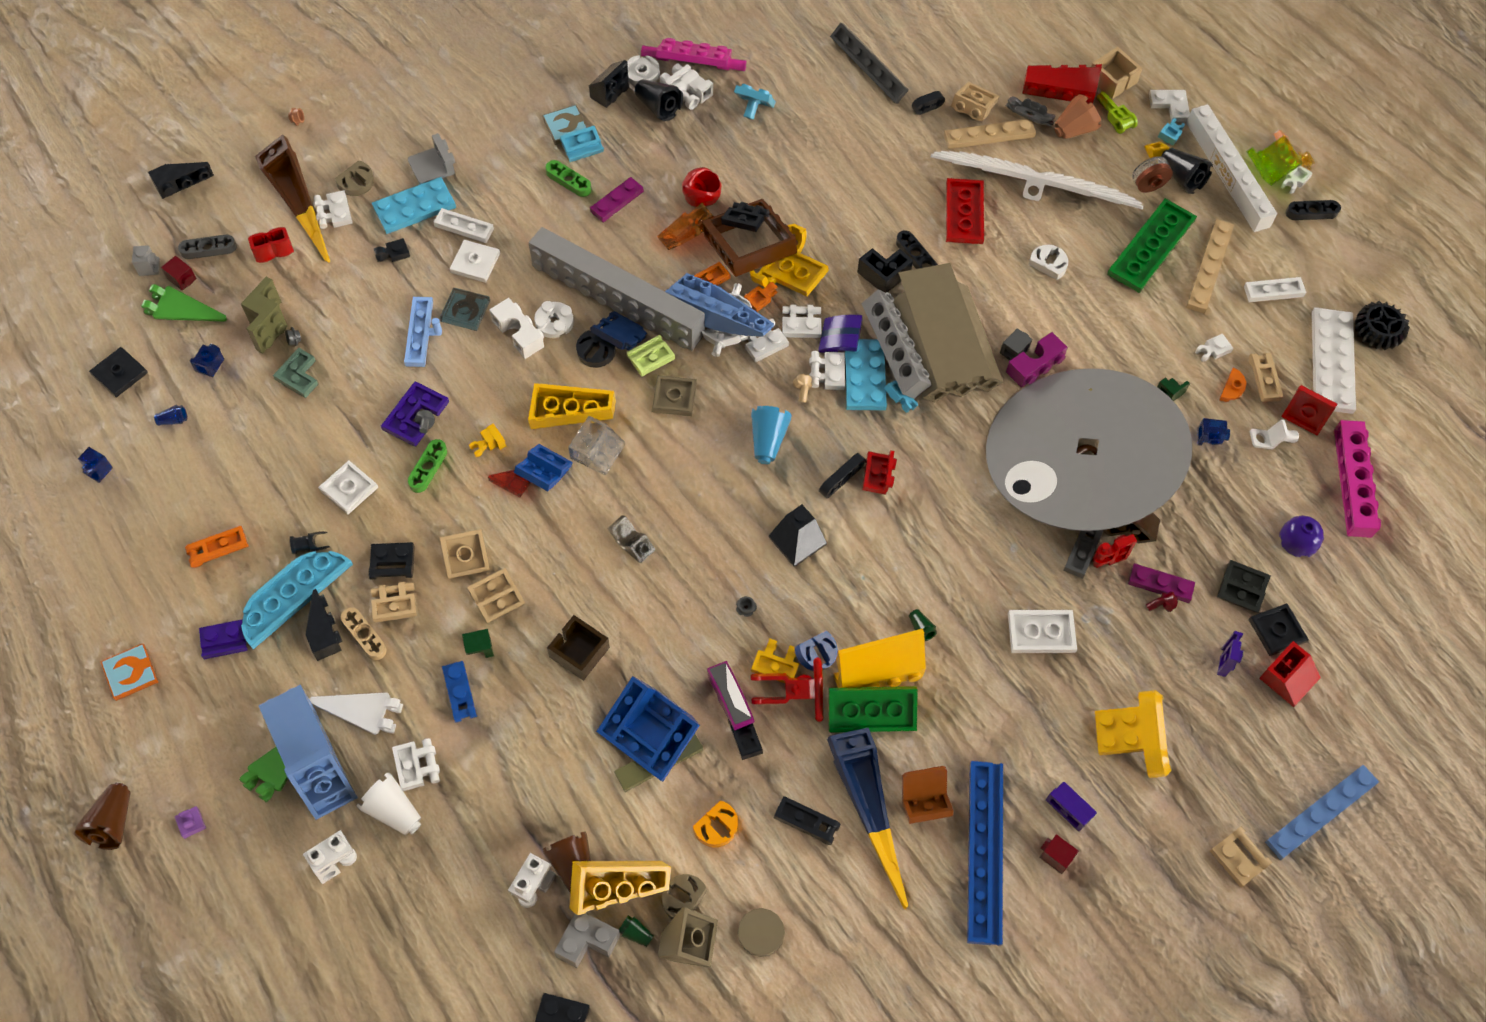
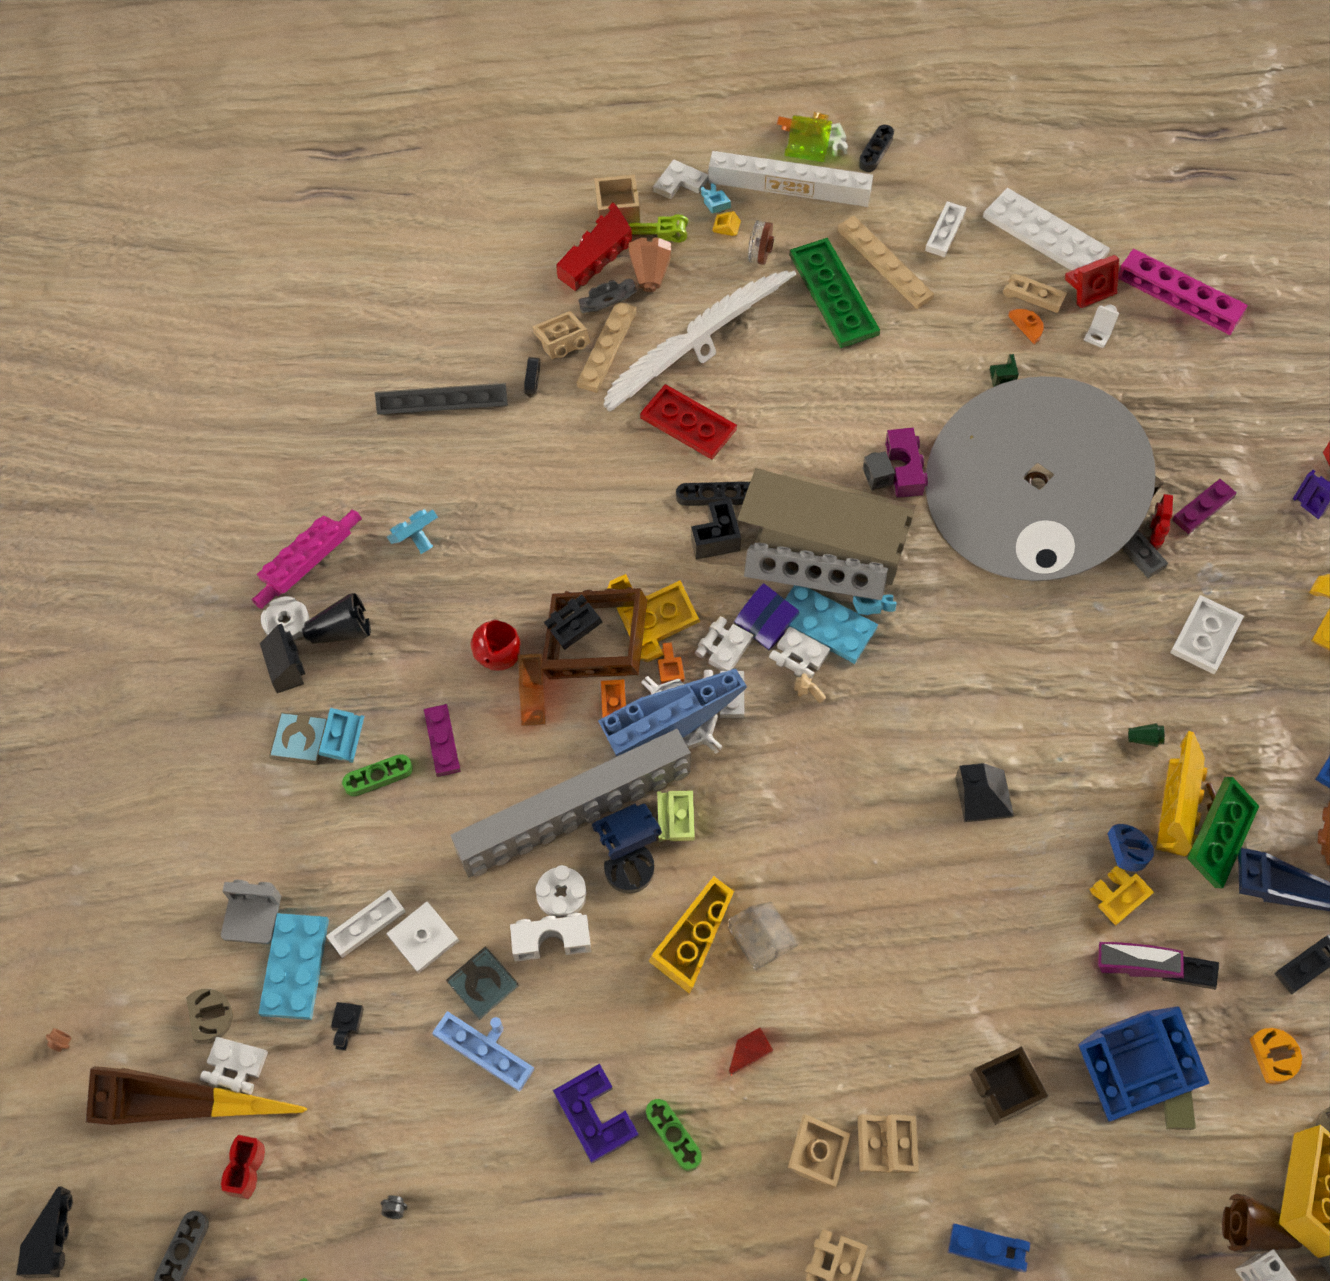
camera: 55 degrees left, 0 degrees up
olive bracket [241,276,287,354] -> none
sand green plate [273,348,318,398] -> none
white plate [318,460,378,515] -> none
black plate [369,542,415,580] -> none
dark grey plate [415,410,435,434] -> none
dark green panel [462,629,494,658] -> none
yellow piece [469,423,506,457] -> none
blue slope [514,444,573,492] -> none
clear smoke slope [607,515,656,563] -> none
dark tan tile [652,375,697,417] -> none
white hips [660,63,713,110] -> none
dark grey plate [736,596,757,617] -> none
dark azure cone [751,406,792,464] -> none
red piece [751,657,824,722] -> none
black beam [819,453,866,498] -> none
red bracket [862,450,897,495] -> none
white piece [1029,245,1068,280] -> none
dark red plate [1146,591,1178,612] -> none
black cone [1161,148,1213,194] -> none
white plate [1195,334,1233,362] -> none
clear blue brick [1198,418,1230,446] -> none
pearl dark grey slope [1217,560,1271,613] -> none
black tile [1248,603,1309,656] -> none
dark purple cylinder [1279,515,1324,557] -> none
black gear [1354,301,1410,351] -> none

